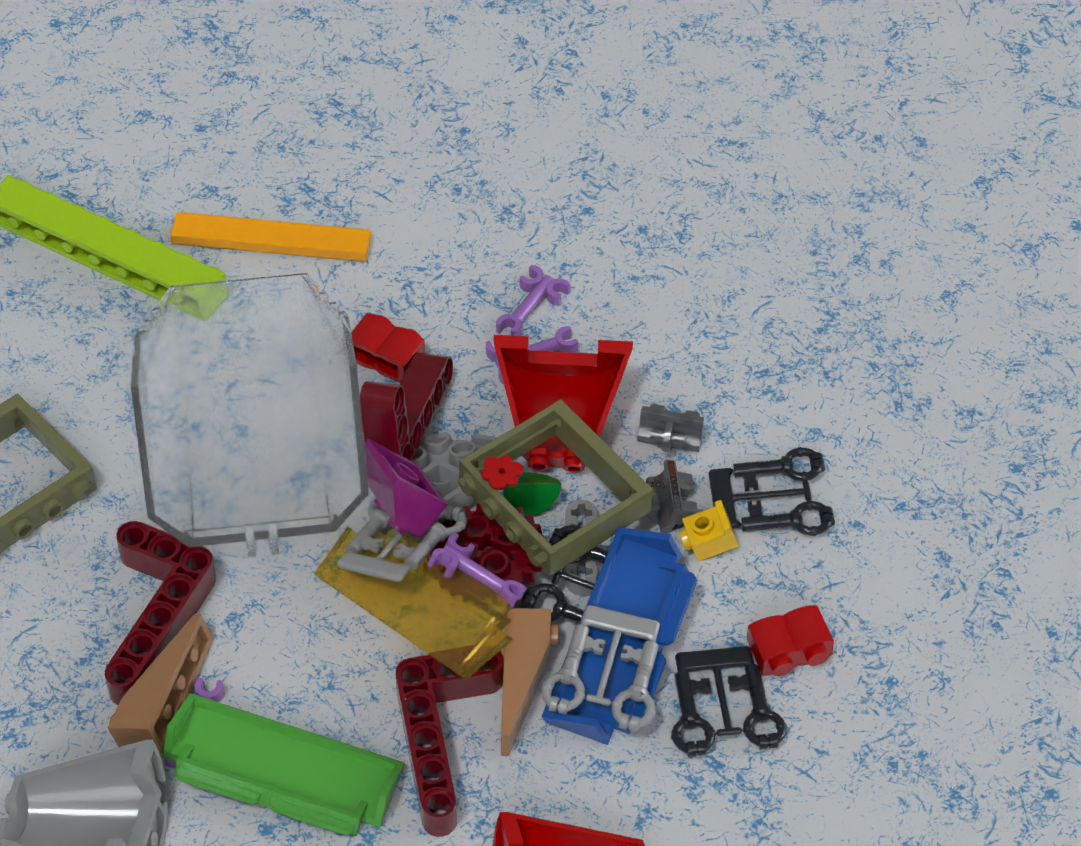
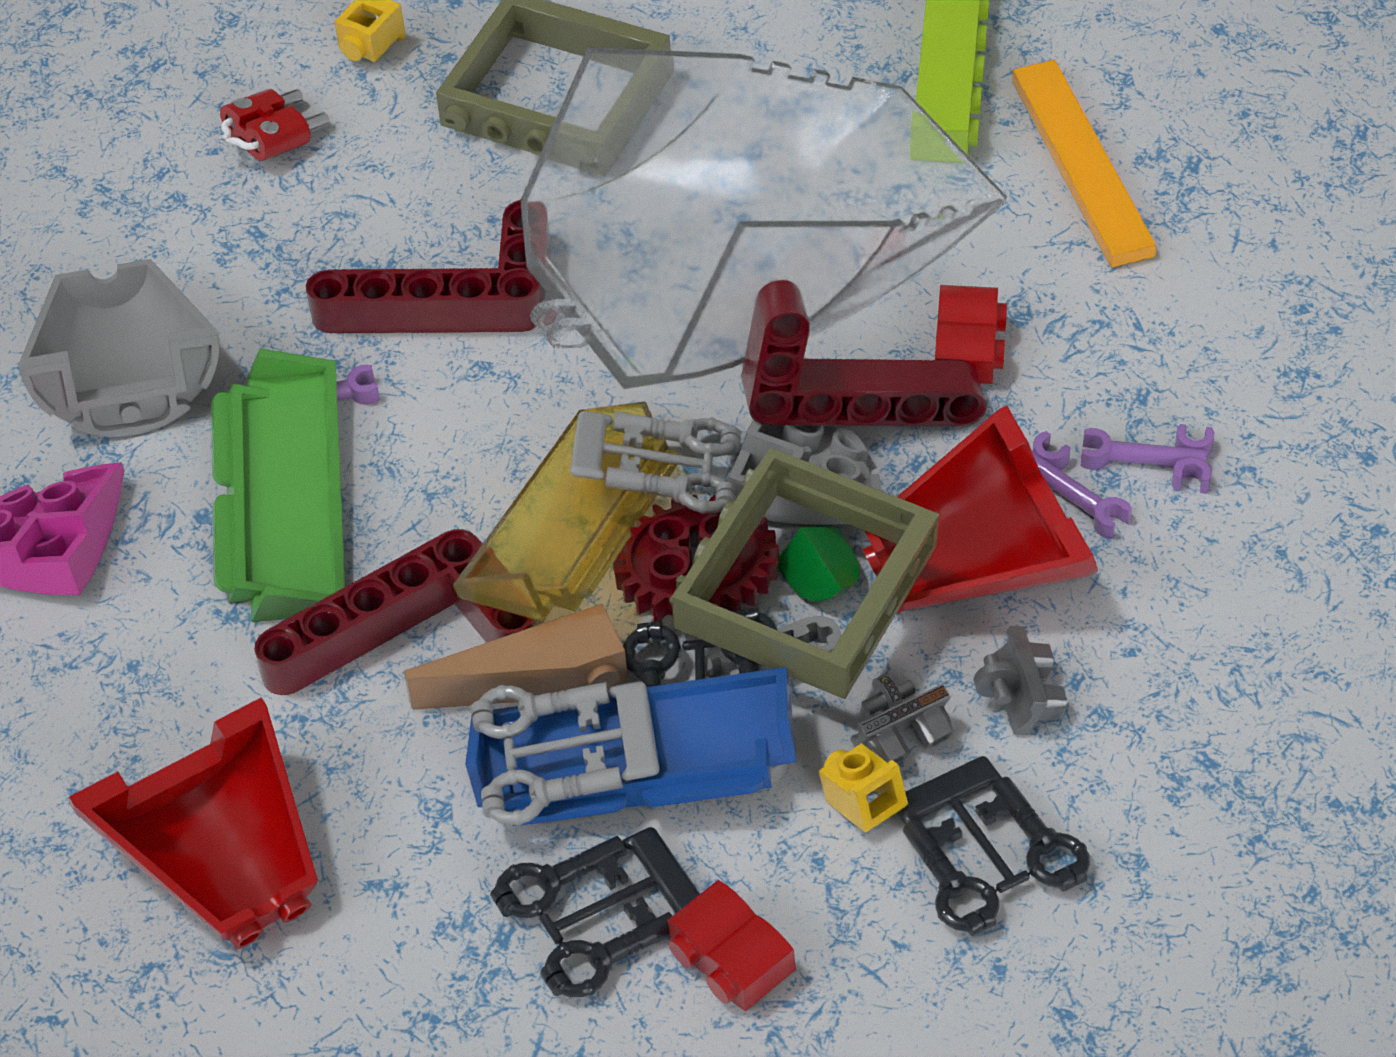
camera: 70 degrees right, 0 degrees up
medium nougat slope [108,614,214,754] -> none
magenta slope [364,438,448,538] -> none
medium lavender bar [427,533,527,609] -> none
red plant [481,455,523,490] -> none

